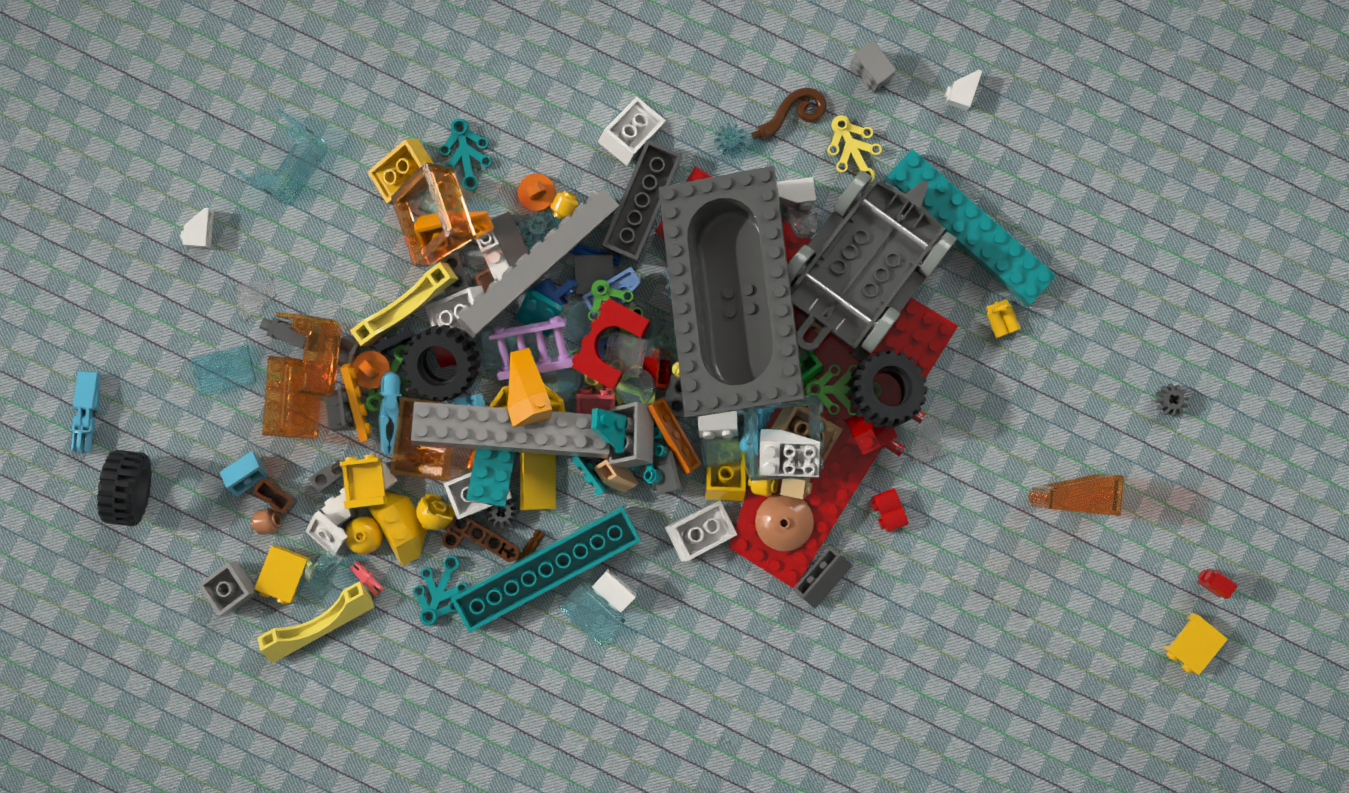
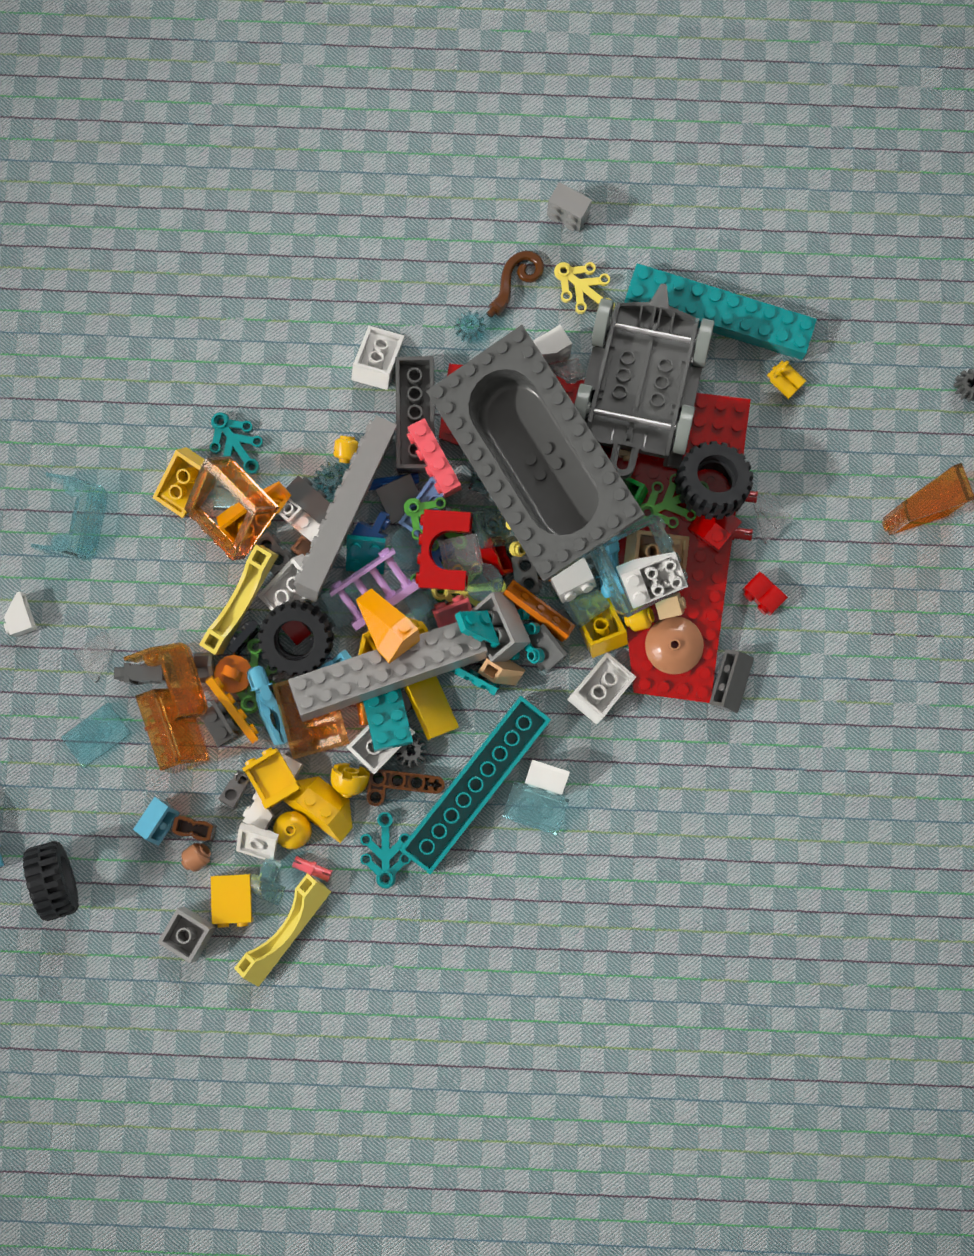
camera: 20 degrees left, 5 degrees down
orange tile [517,173,556,212] -> none
reddish brown axle [517,529,545,560] -> none
white slope [944,70,982,111] -> none
none -> coral brick [406,418,462,498]

